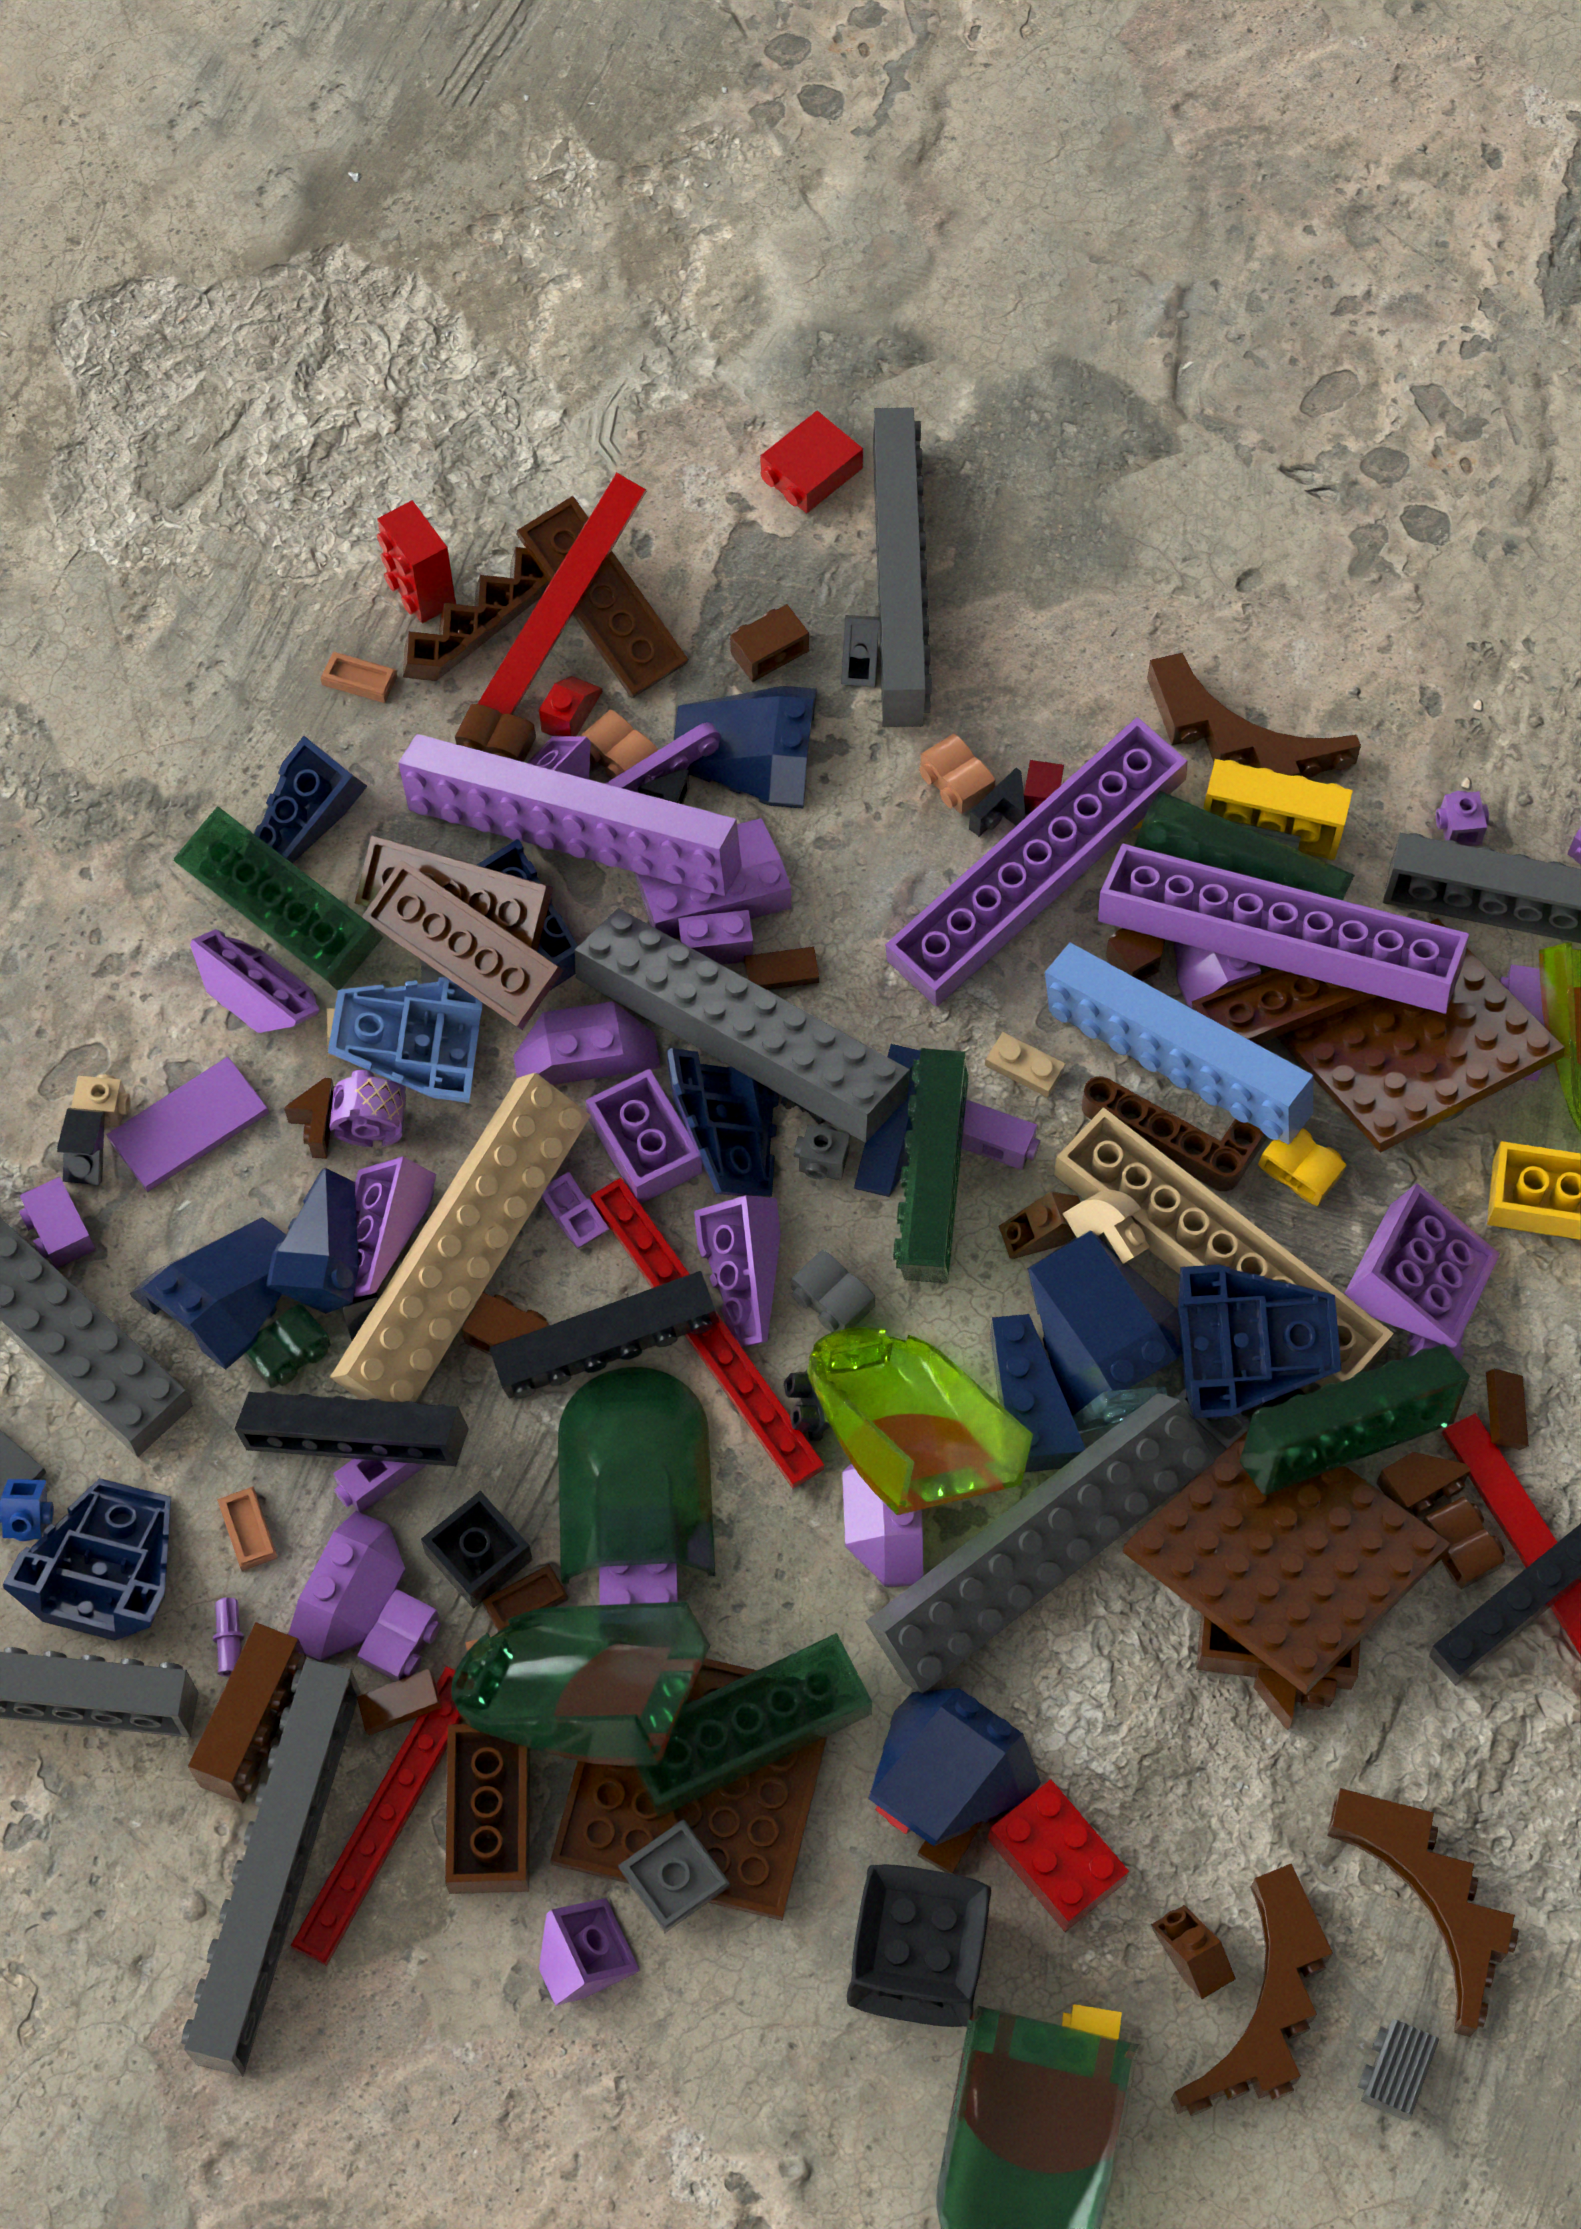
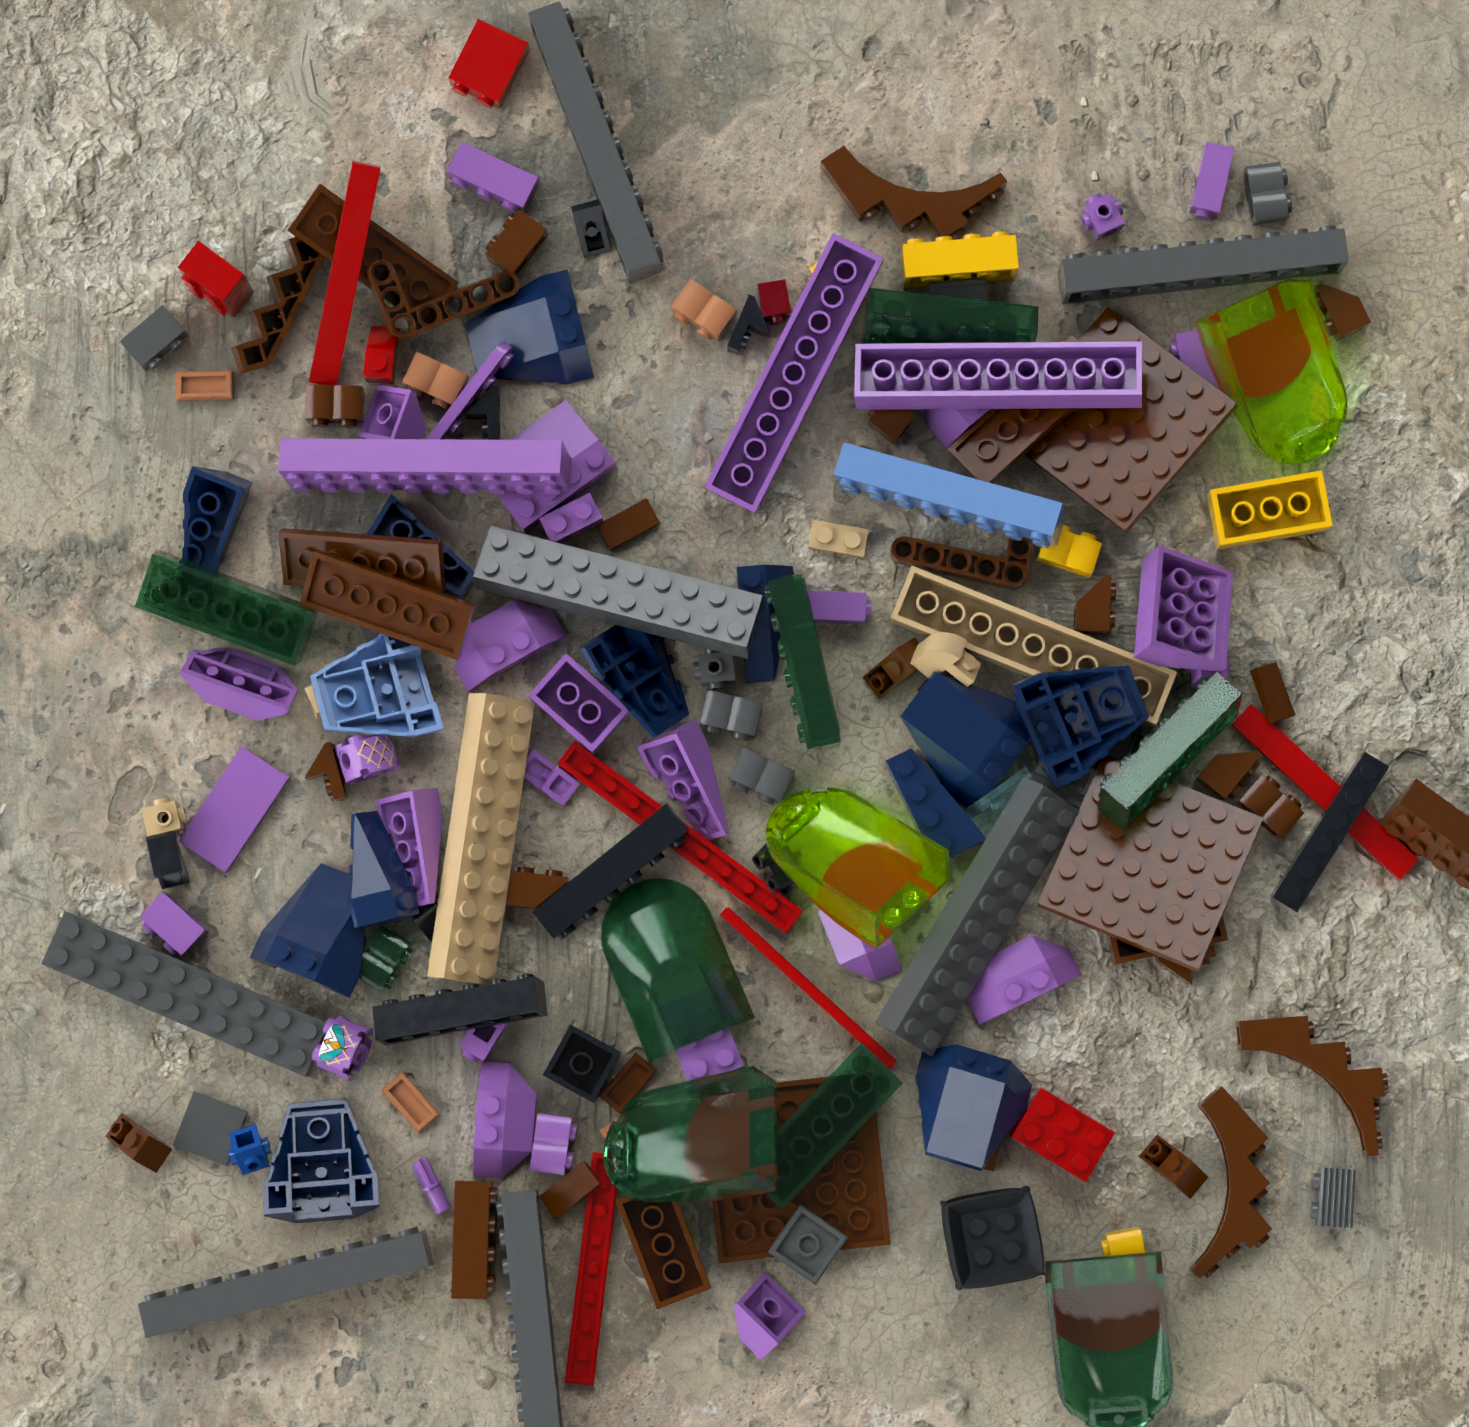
camera: 20 degrees left, 20 degrees up
none -> dark grey brick [120,305,189,372]
none -> medium lavender brick [312,1015,374,1082]
none -> reddish brown beam [366,260,520,339]
none -> medium lavender brick [447,142,539,213]
none -> dark grey brick [699,690,763,741]
none -> red tile [720,907,897,1070]
none -> medium lavender wedge [967,935,1082,1025]
none -> reddish brown slope [1073,575,1116,635]

